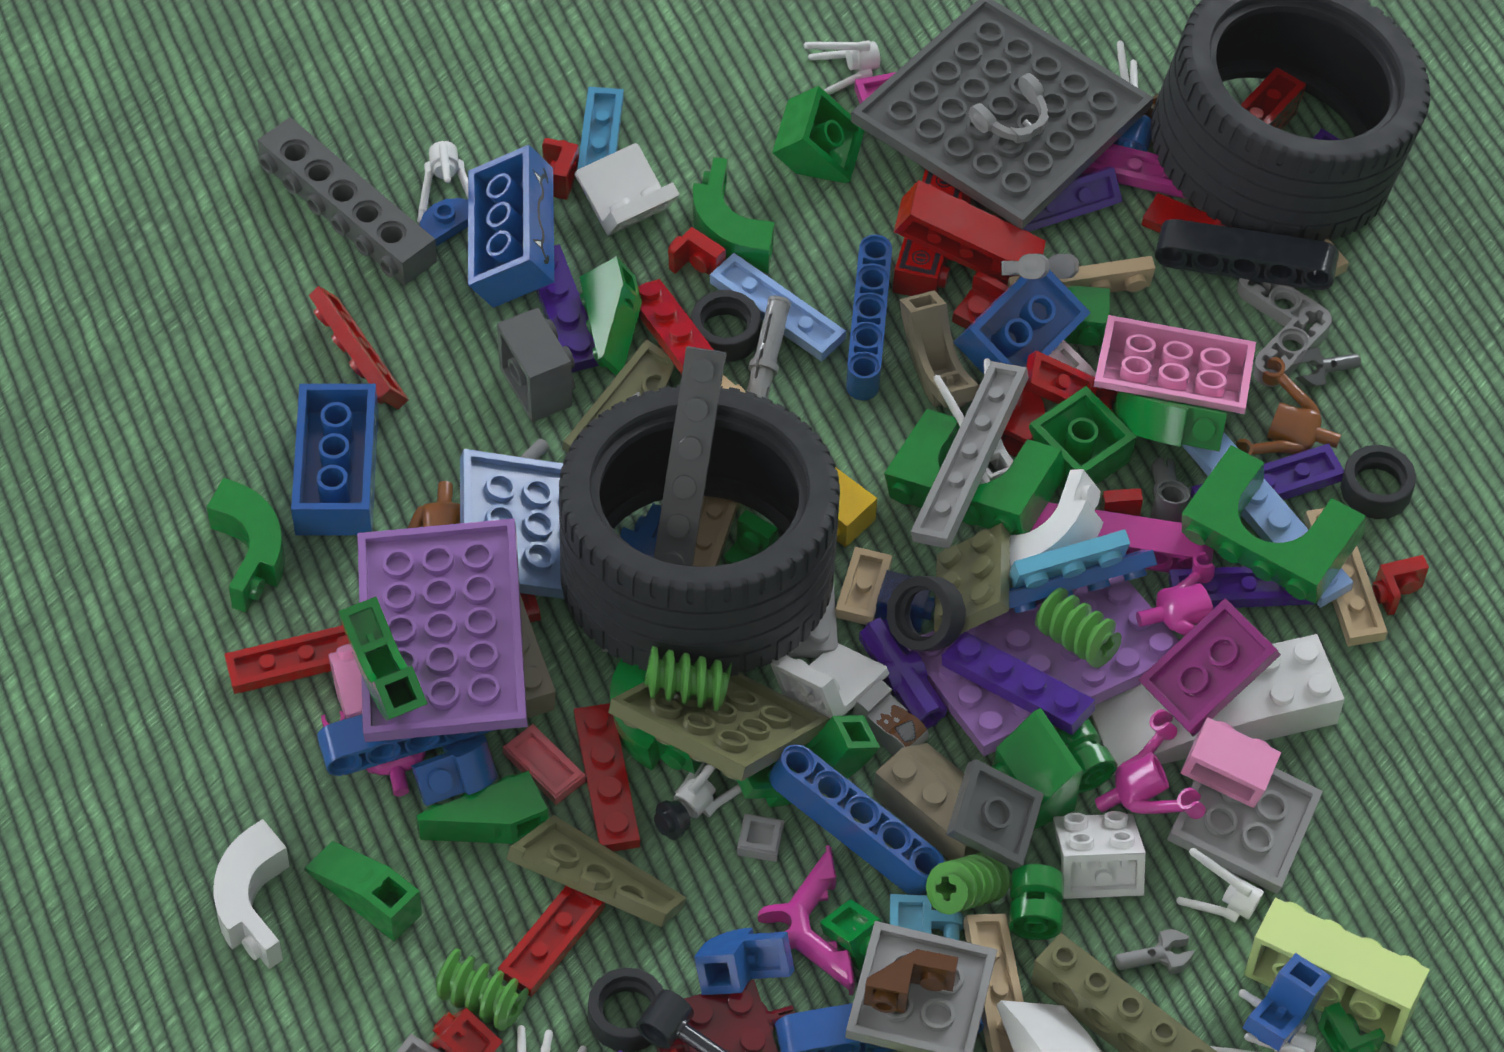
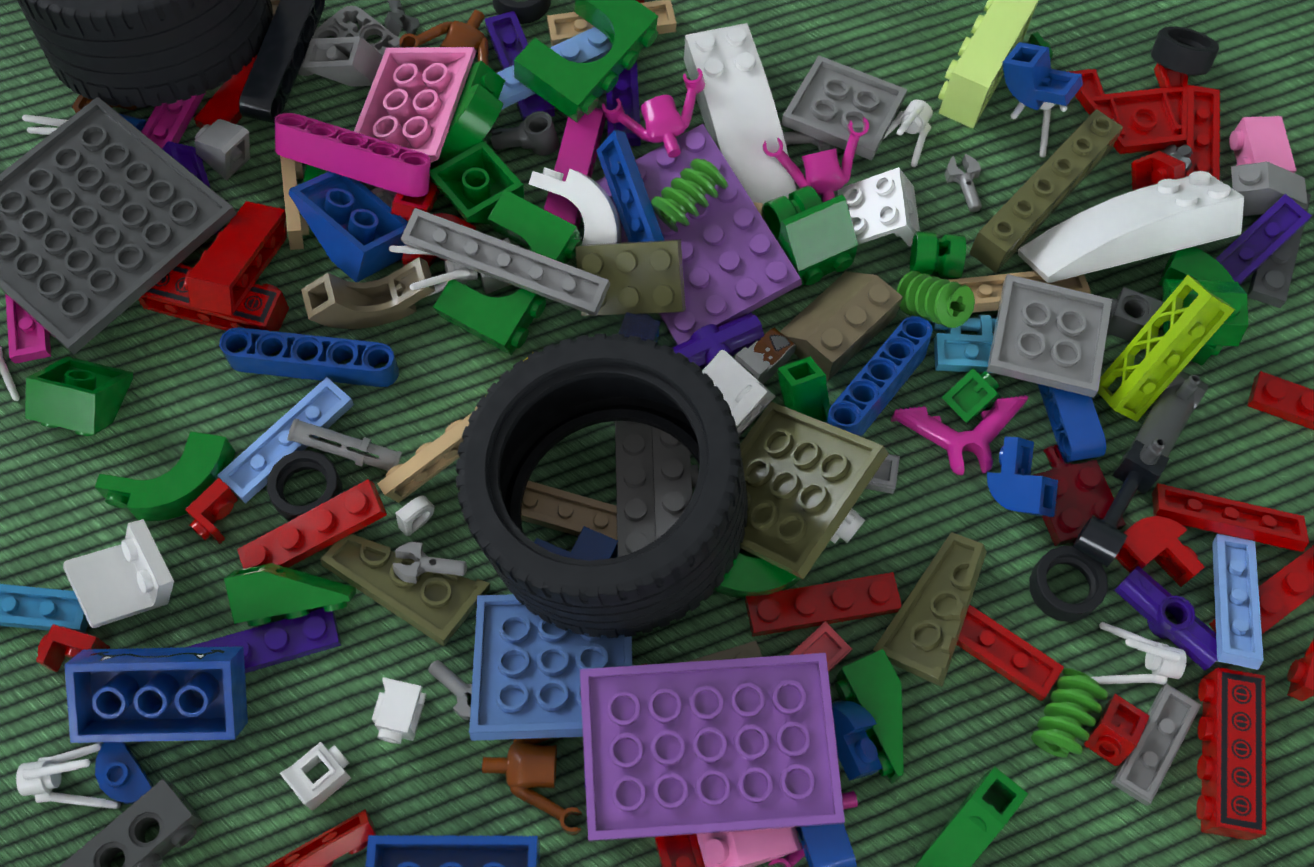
camera: 90 degrees left, 10 degrees up
green arch [338,596,428,721] -> none
dark grey brick [497,307,576,422] -> none
bright green piece [644,646,732,711] -> none
dark grey plate [654,346,726,566] -> none
black plate [654,800,691,840] -> none
green bracket [724,510,778,564] -> none
reddish brown slope [863,949,959,1013] -> none
black tyre [887,576,966,651] -> none
dark purple plate [941,631,1095,735] -> none
dark grey plate [946,759,1044,869] -> none
red bracket [952,271,1008,329] -> none
light grey piece [968,73,1049,143] -> none
light grey piece [1001,254,1079,279] -> none
medium azure plate [1009,529,1130,589] -> none
red tile [1100,488,1143,516] -> none
magenta plate [1138,598,1281,737] -> none
bright pink piece [1180,717,1281,808] -> none
none -> light grey slope [195,119,250,181]
none -> dark pink beam [275,113,431,197]
none -> white window [280,742,351,811]
none -> light grey slope [302,36,383,87]
none -> white window [372,677,427,744]

